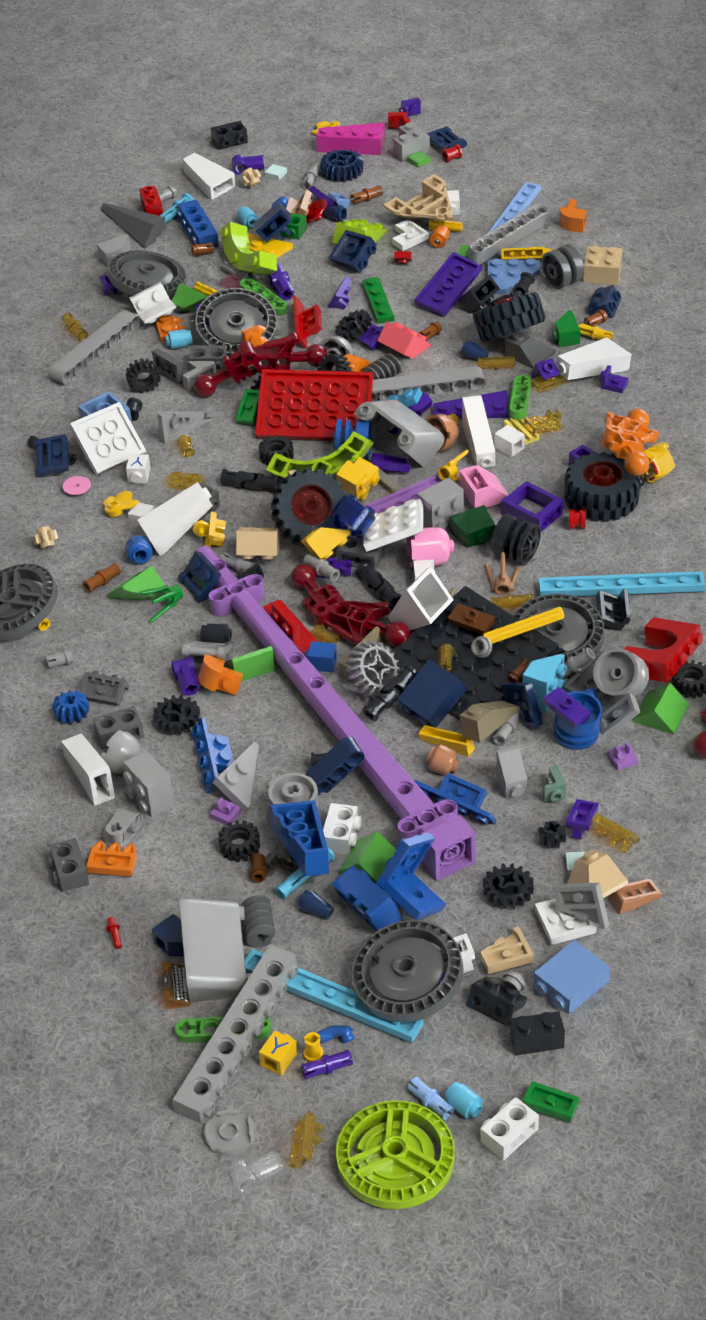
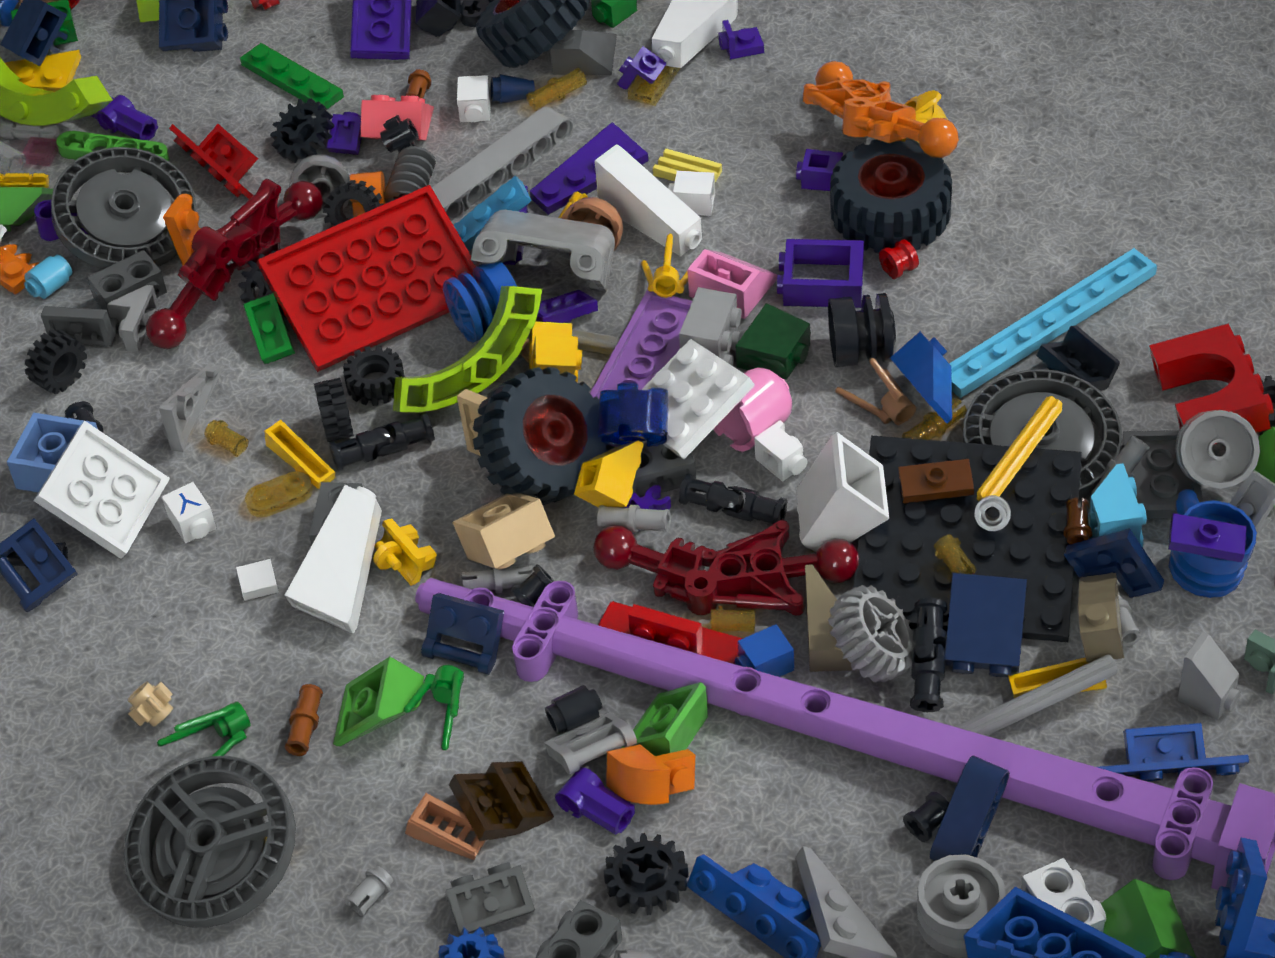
camera: 35 degrees left, 5 degrees up
bright pink piece [62,476,91,495] -> none
yellow plate [103,491,139,517] -> none
blue head [125,536,152,565] -> none
dark purple plate [328,276,352,309] -> none
nougat head [426,744,460,776] -> none
bright green beam [509,375,531,420] -> none
clear yellow plate [523,409,564,434] -> none
none -> green plant [157,701,251,756]
none -> yellow piece [264,420,336,489]
none -> black tyre [314,377,354,442]
none -> black gear [380,115,419,153]
none -> nougat slope [405,793,486,860]
none -> dark brown slope [449,761,554,841]
none -> white brick [457,75,491,122]
none -> blue slope [890,331,952,424]
none -> light grey axle [956,655,1118,736]

